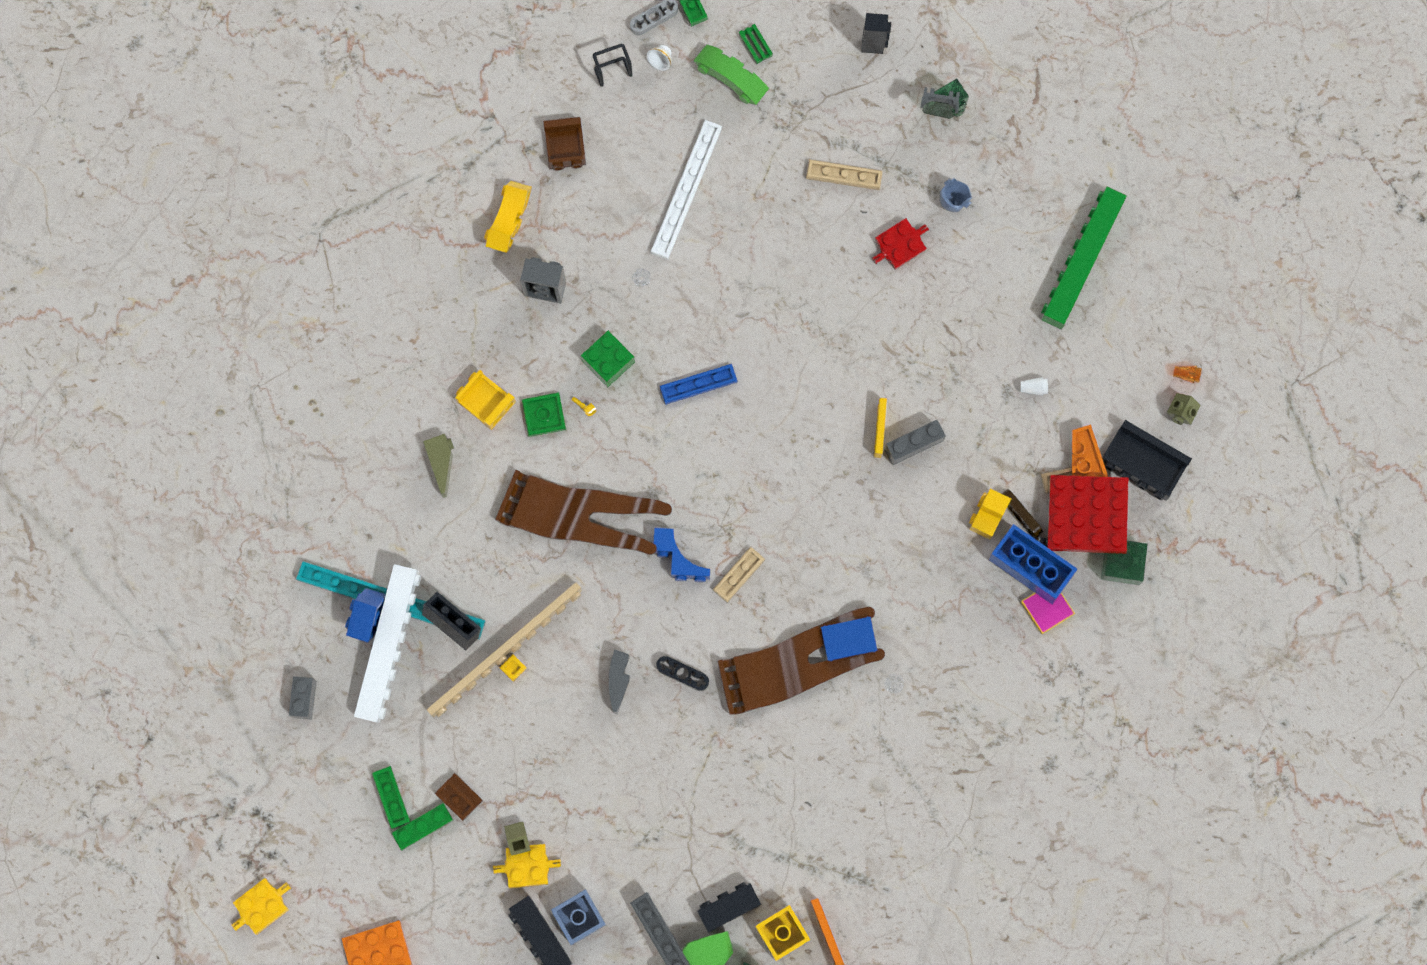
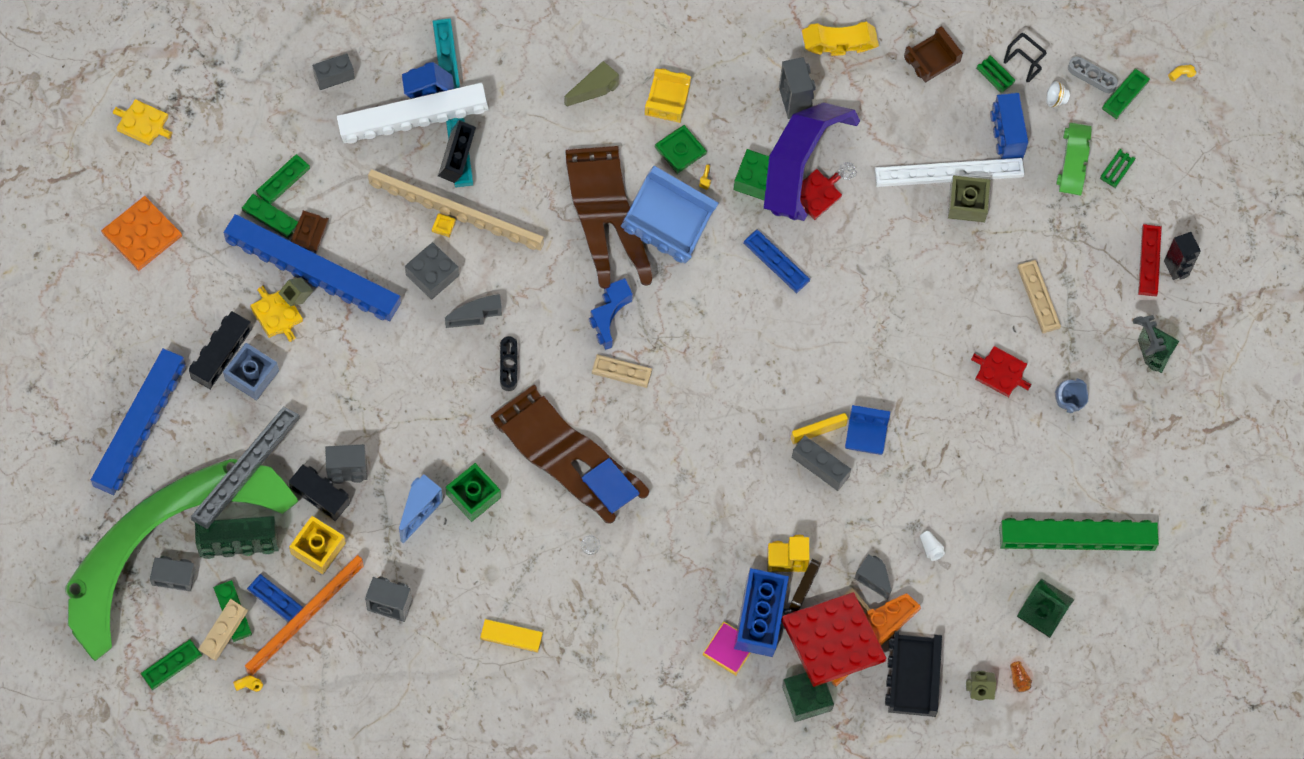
camera: 60 degrees right, 10 degrees down
none -> blue brick [223,214,401,322]
none -> dark grey brick [325,444,367,484]
none -> dark grey brick [365,577,412,622]
none -> medium blue slope [399,474,443,544]
none -> dark grey brick [405,242,459,300]
none -> green brick [446,463,501,522]
none -> yellow tile [480,619,543,653]
none -> medium blue panel [620,166,719,264]
none -> dark purple panel [763,103,860,221]
none -> red plate [800,169,842,220]
none -> blue bracket [845,405,890,455]
none -> dark grey slope [854,554,892,600]
none -> olive brick [948,175,990,223]
none -> green tile [976,55,1015,93]
none -> blue brick [990,93,1028,159]
none -> clear green slope [1017,578,1075,638]
none -> red tile [1138,224,1162,297]

